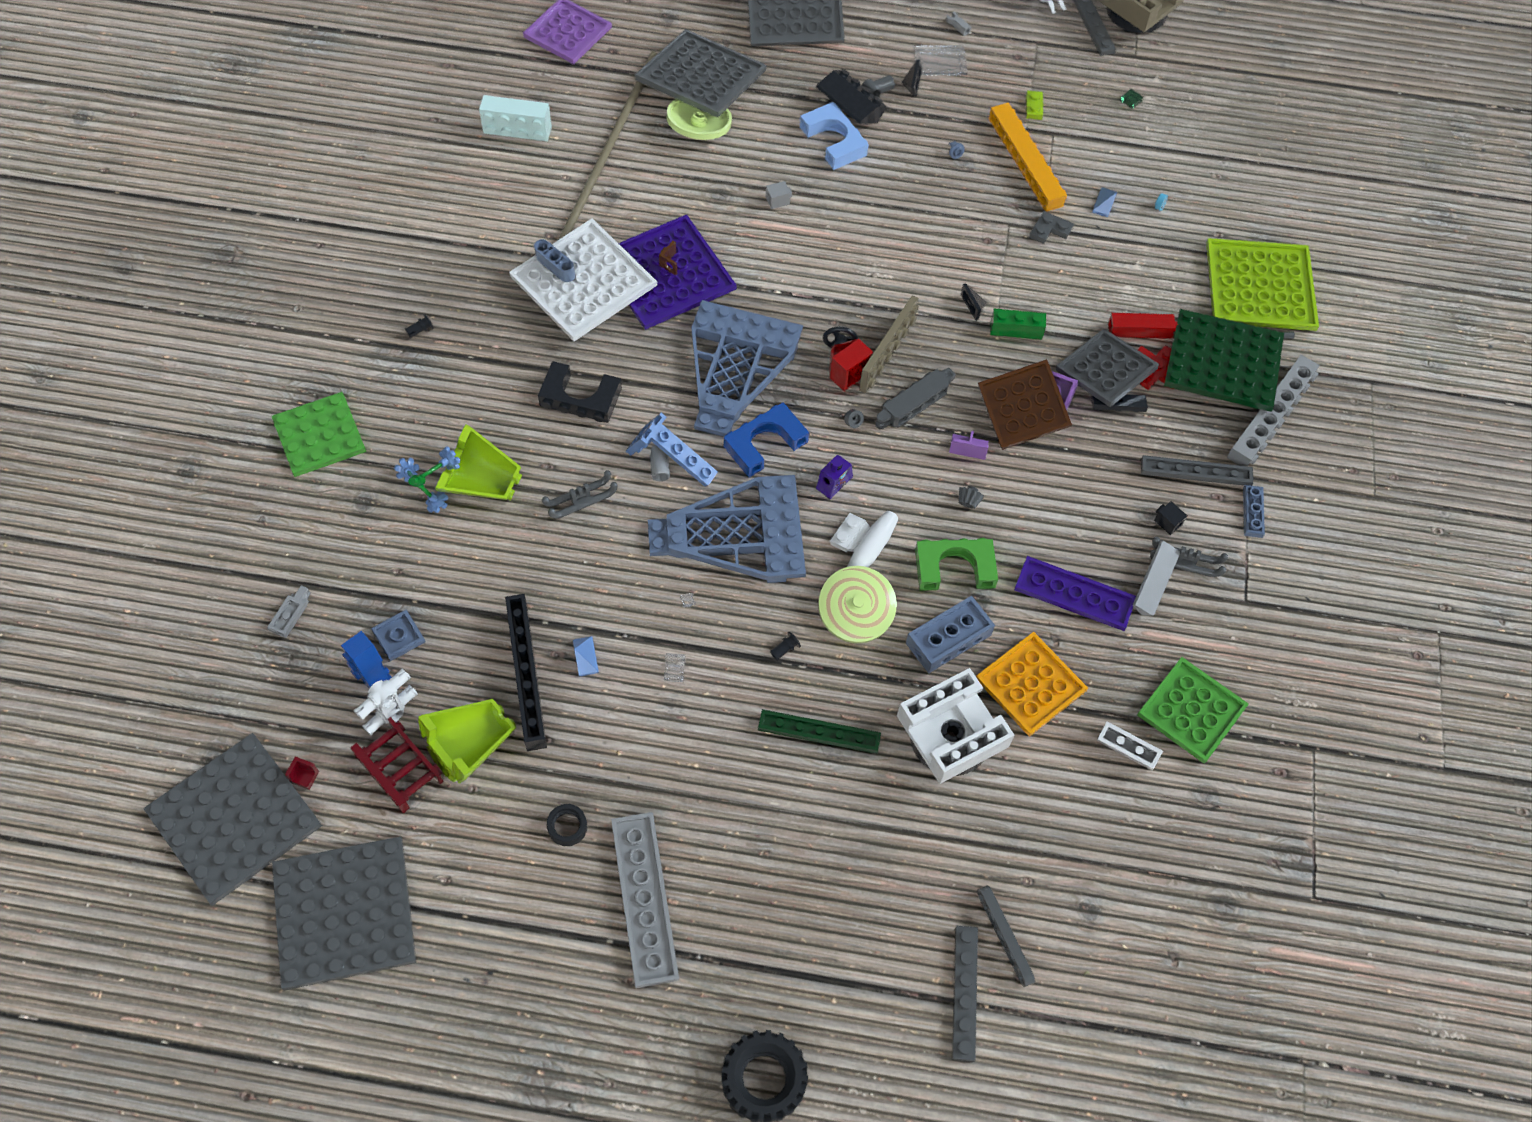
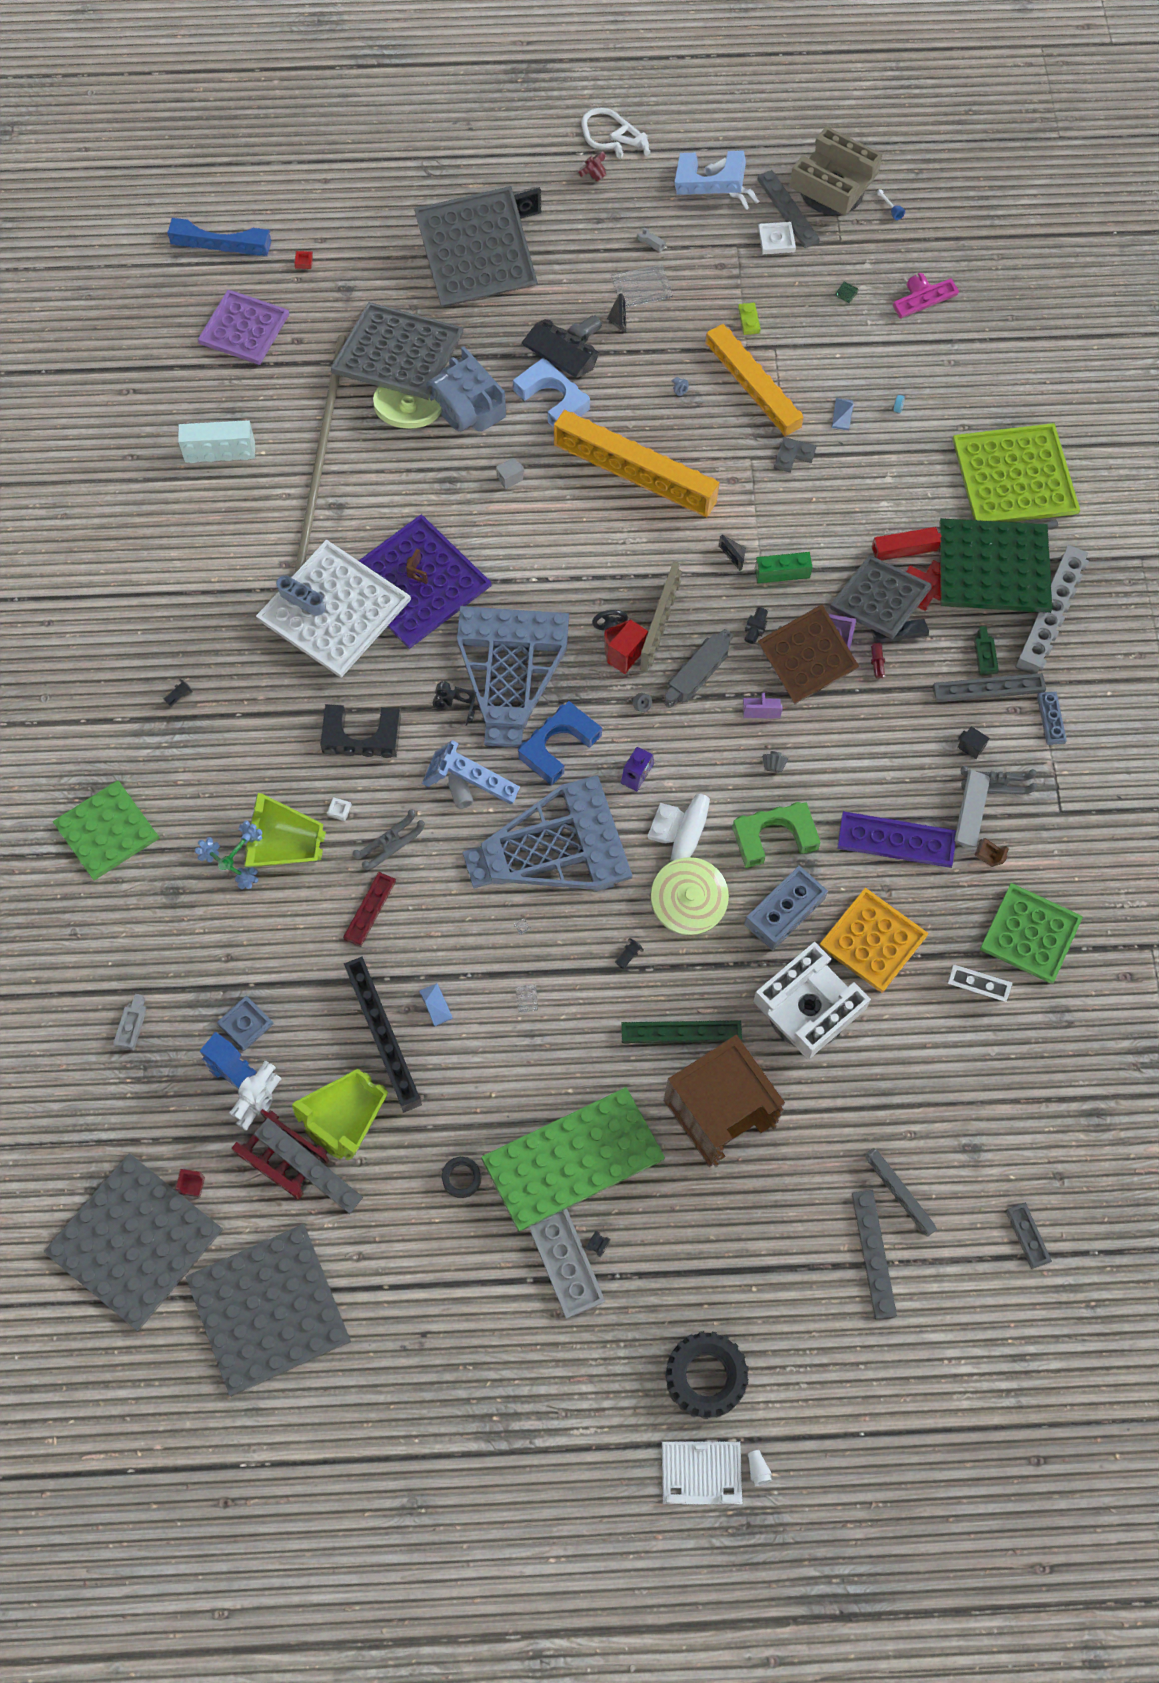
camera: 10 degrees left, 5 degrees up
none -> dark grey plate [254,1118,363,1214]
none -> white tile [327,797,352,822]
none -> dark red tile [343,871,396,947]
none -> sand blue brick [426,346,506,432]
none -> black piece [432,681,477,726]
none -> bright green plate [481,1087,665,1232]
none -> light orange brick [554,409,720,518]
none -> black wheel [586,1231,611,1258]
none -> reddish brown container [663,1035,785,1168]
none -> black axle [744,607,768,645]
none -> white plate [758,222,796,254]
none -> dark red axle [871,643,885,679]
none -> blue hinge [877,189,905,220]
none -> dark pink plate [893,273,959,319]
none -> dark green hinge [974,626,999,675]
none -> reddish brown bracket [974,838,1009,867]
none -> dark grey tile [1005,1202,1052,1270]

